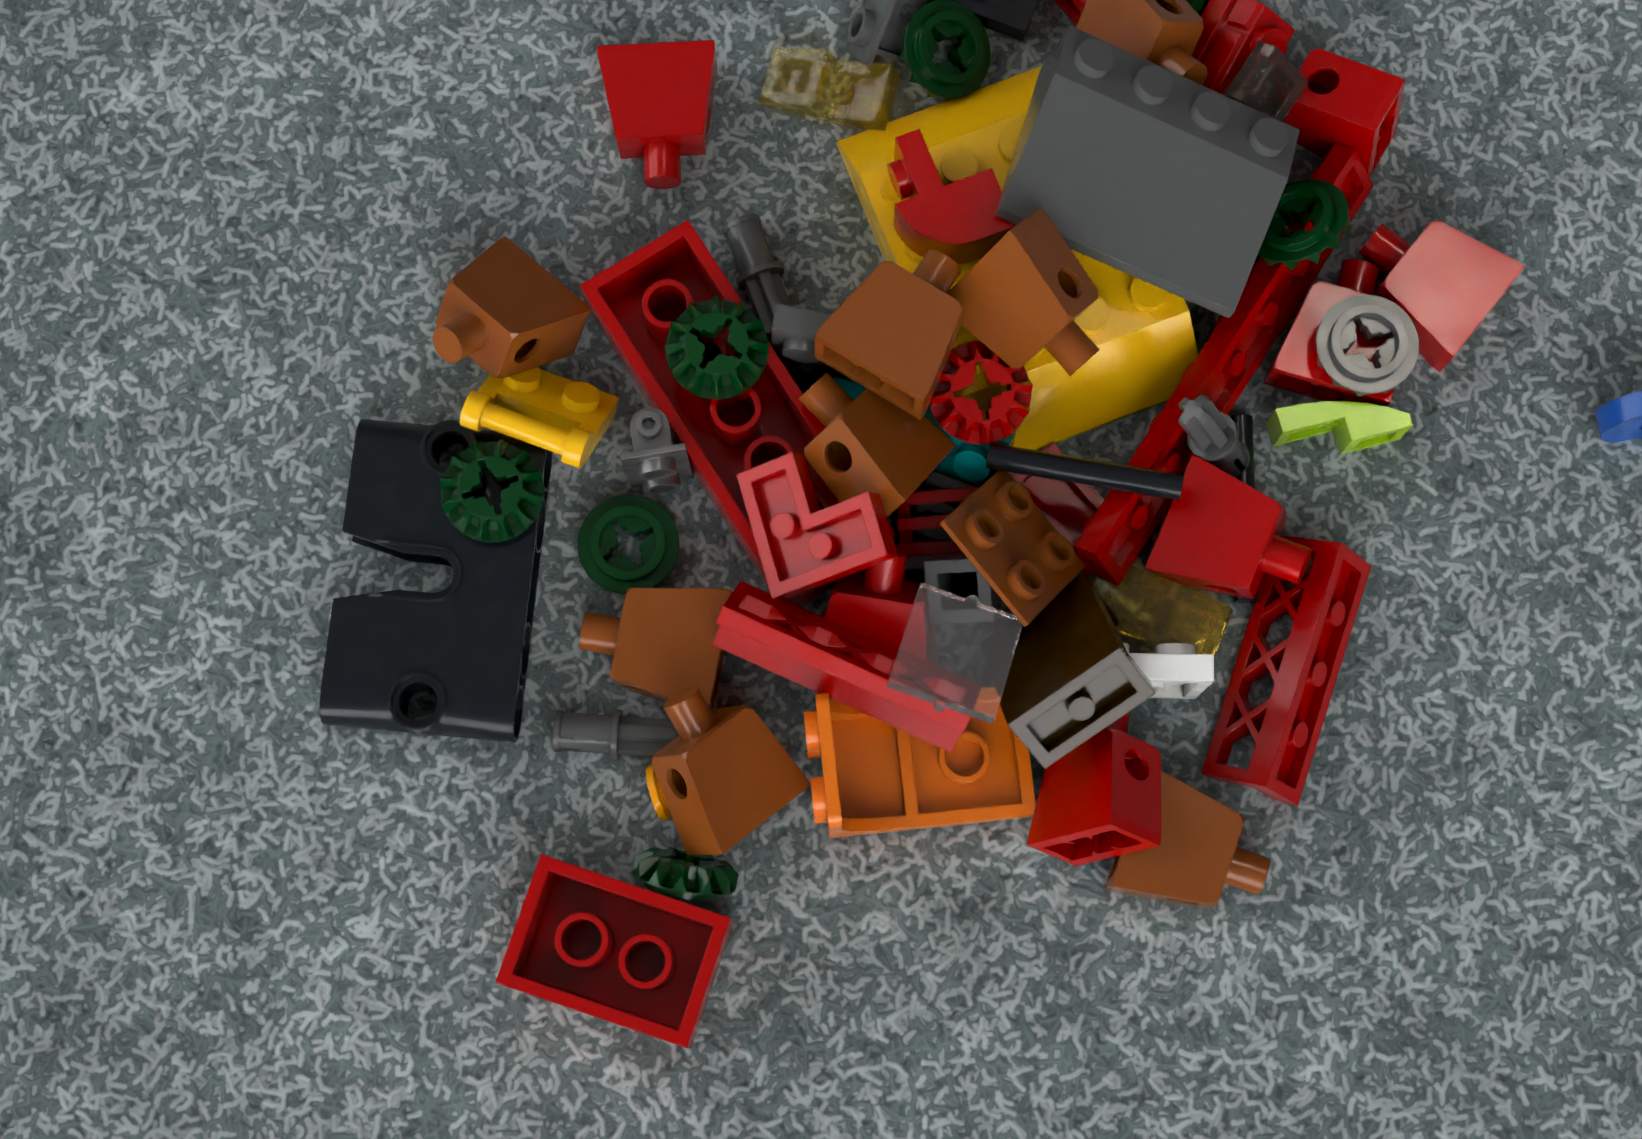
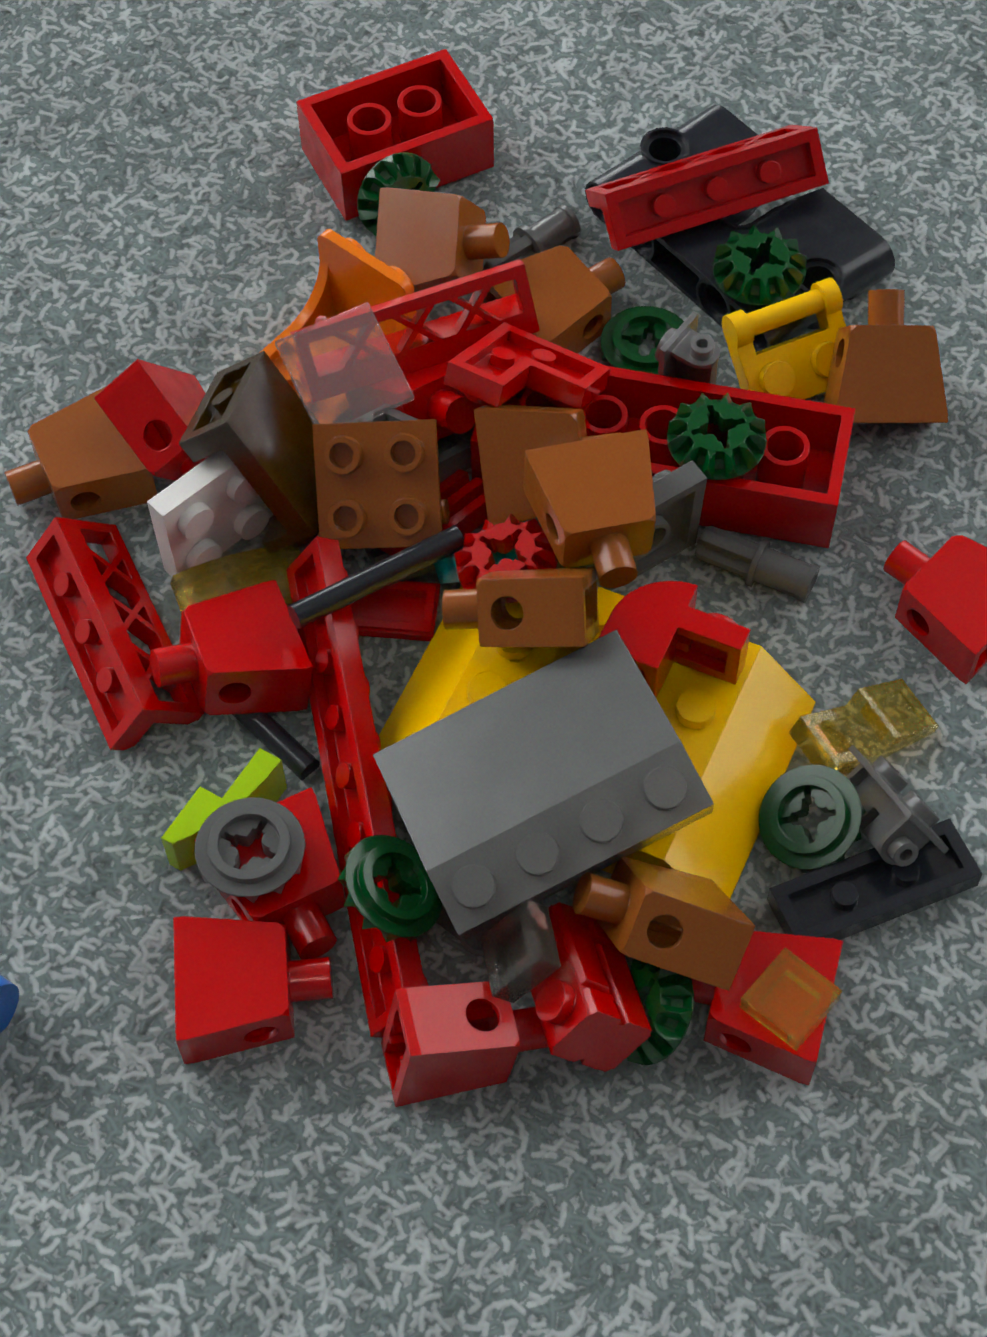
camera: 135 degrees right, 20 degrees down
dark grey axle [1178,394,1250,477] -> none
none -> red fence [585,125,829,251]

